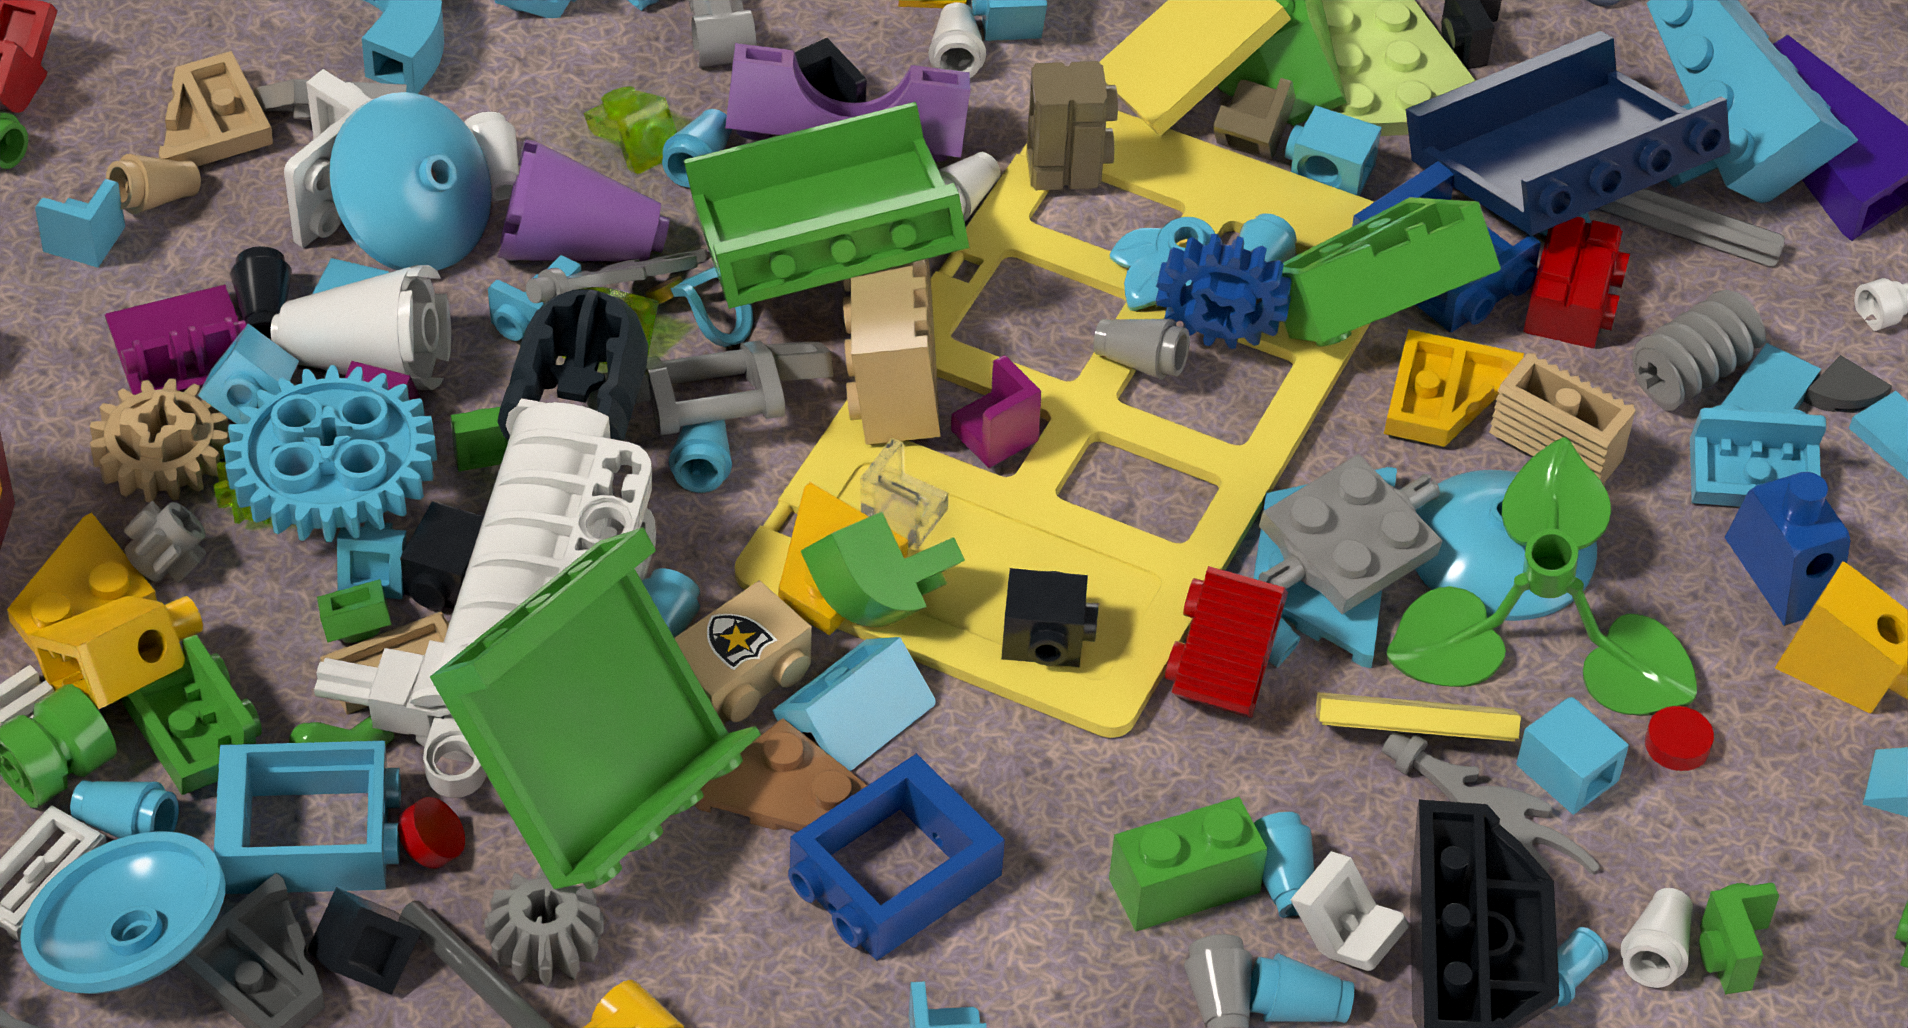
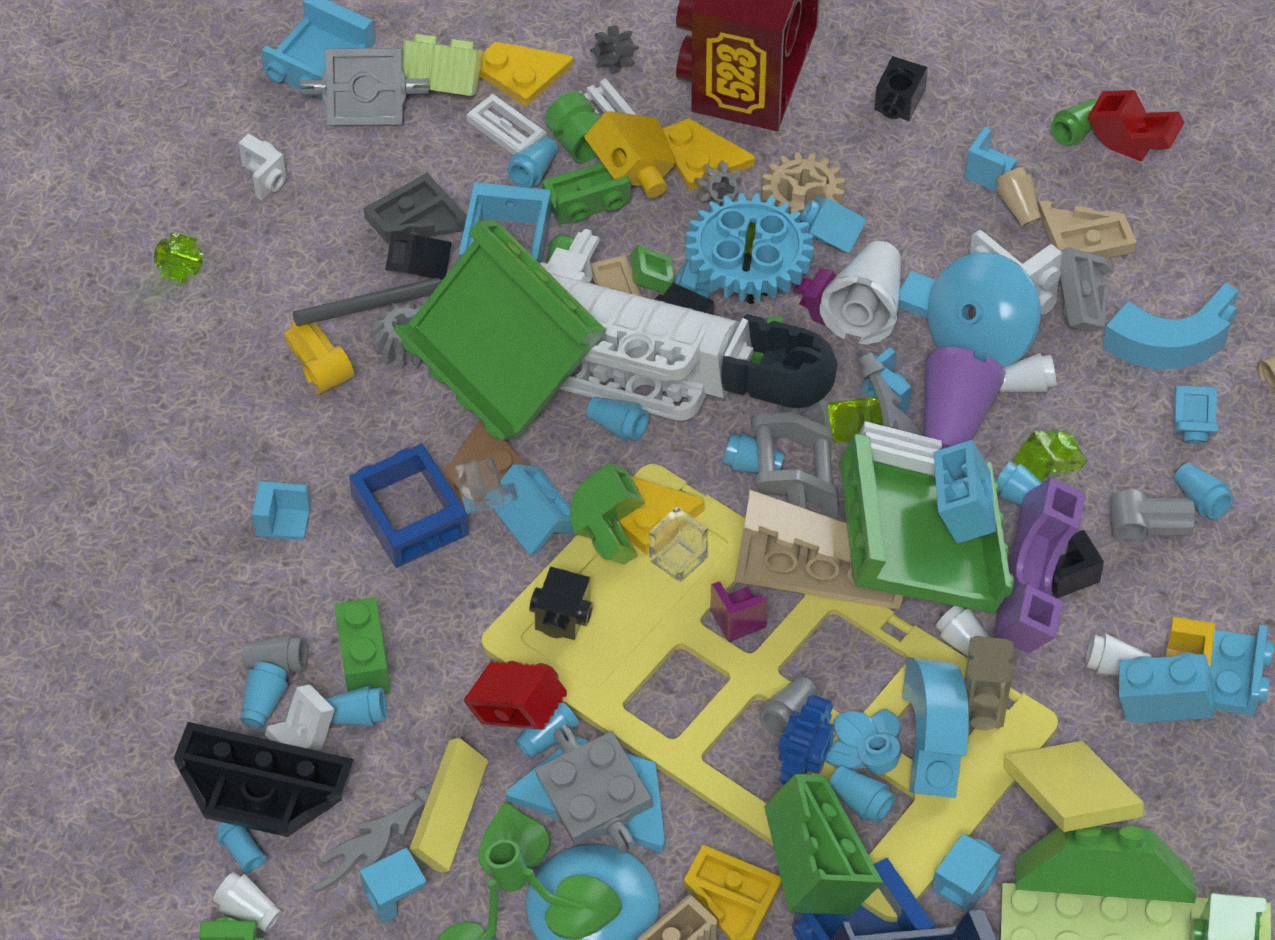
camera: 105 degrees right, 5 degrees up
medium azure dish [20,831,226,994] -> none
magenta hinge [105,284,246,395] -> none
black cone [230,246,292,338] -> none
tan brick [674,580,812,724] -> none
dark tan panel [1213,78,1296,161] -> none
none -> clear panel [454,458,518,514]
none -> white tile [860,421,942,476]
none -> medium azure arch [902,657,969,798]
none -> medium azure brick [934,440,996,544]

